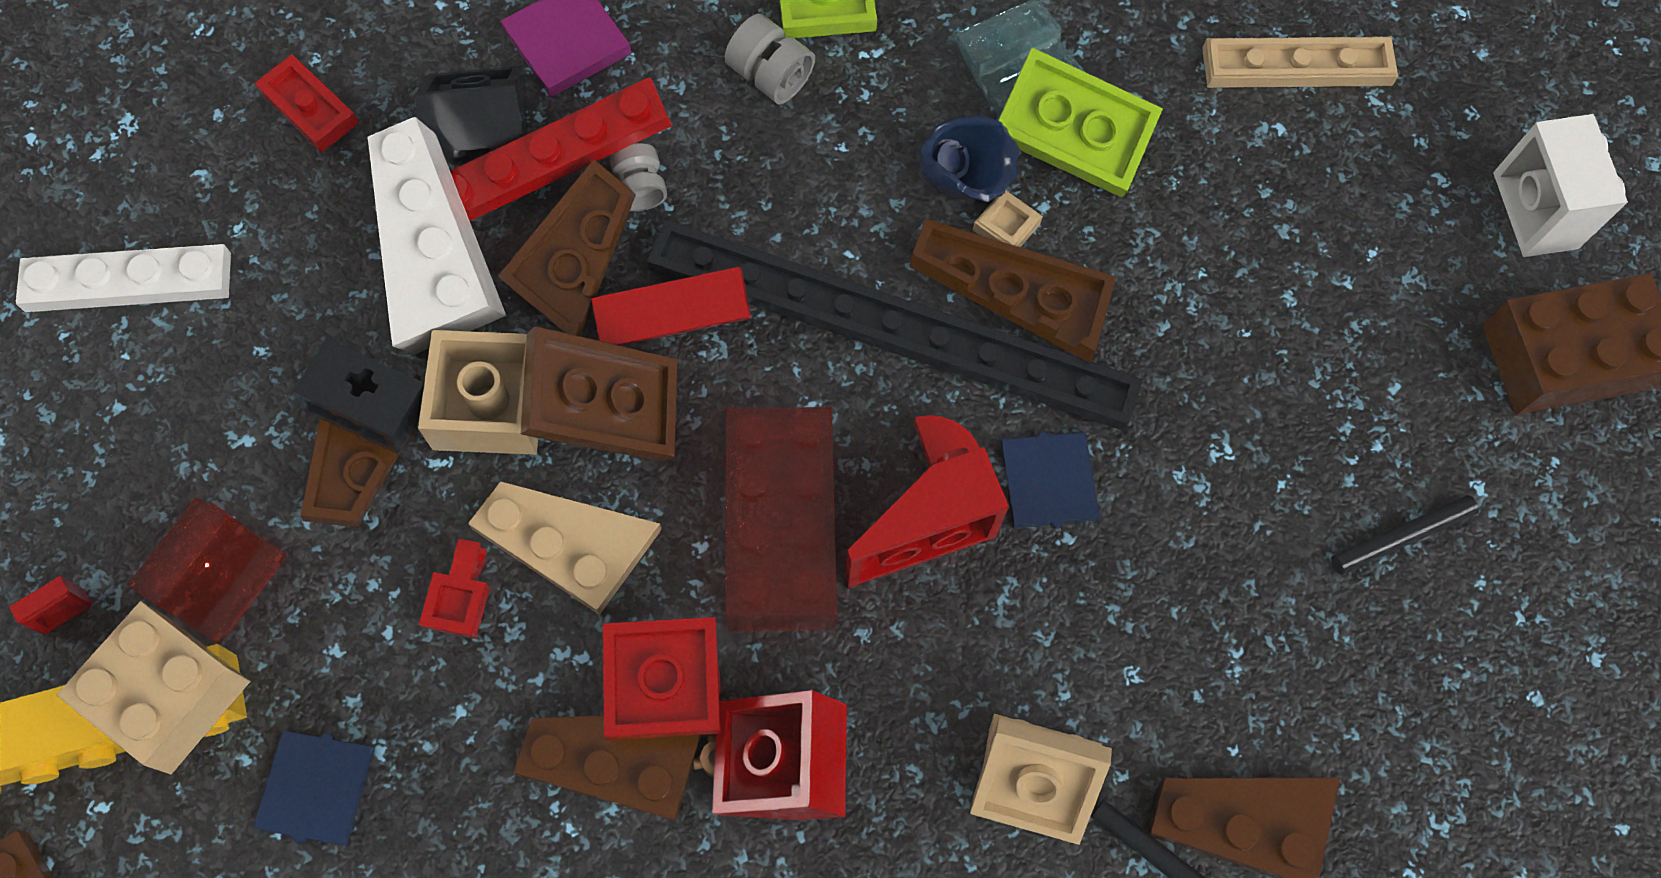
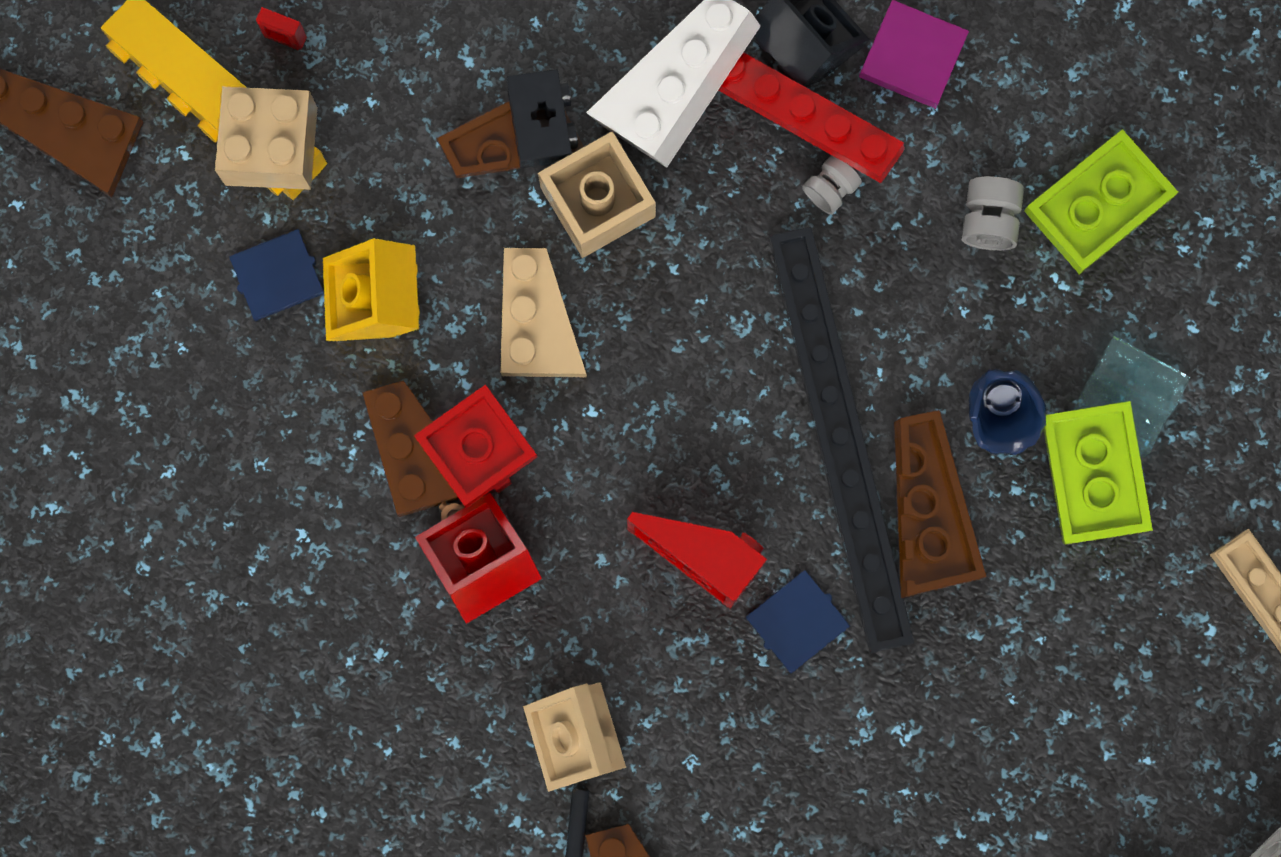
camera: 60 degrees right, 10 degrees up
clear red bracket [127,497,287,645] -> none
red plate [419,539,490,639] -> none
reddish brown wing [498,159,636,336] -> none
reddish brown plate [520,326,678,462] -> none
red tile [591,267,752,346] -> none
clear red brick [726,407,837,631] -> none
red tile [914,415,980,468] -> none
tan tile [973,190,1043,247] -> none
none -> yellow slope [323,238,420,341]

